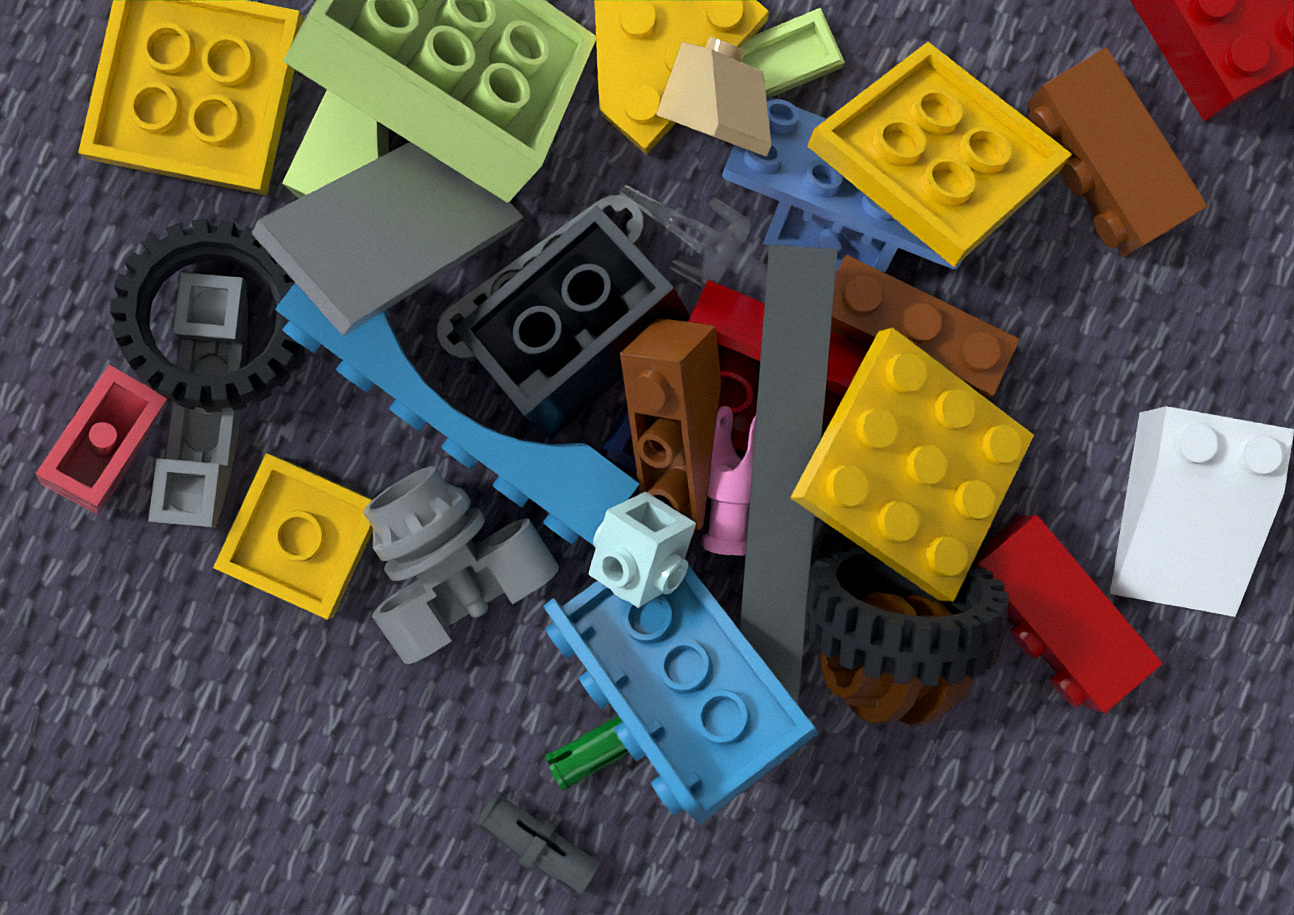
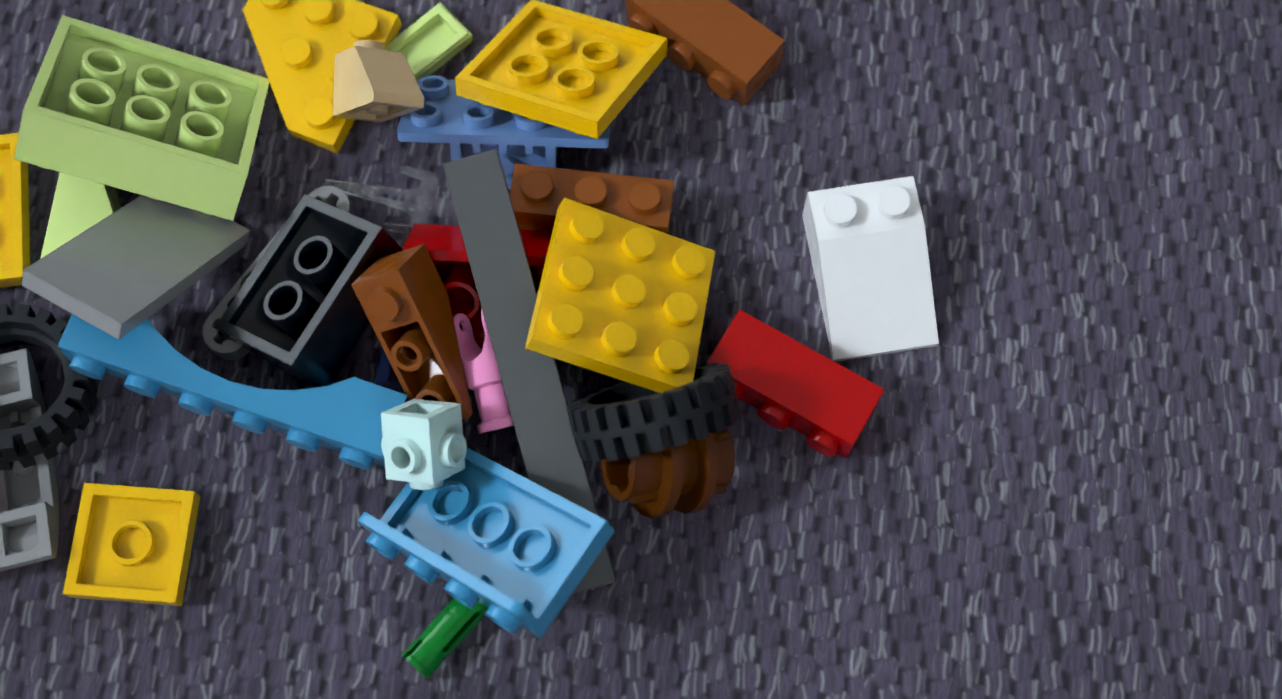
camera: 20 degrees left, 15 degrees down
light grey beam [363,466,559,664] -> none

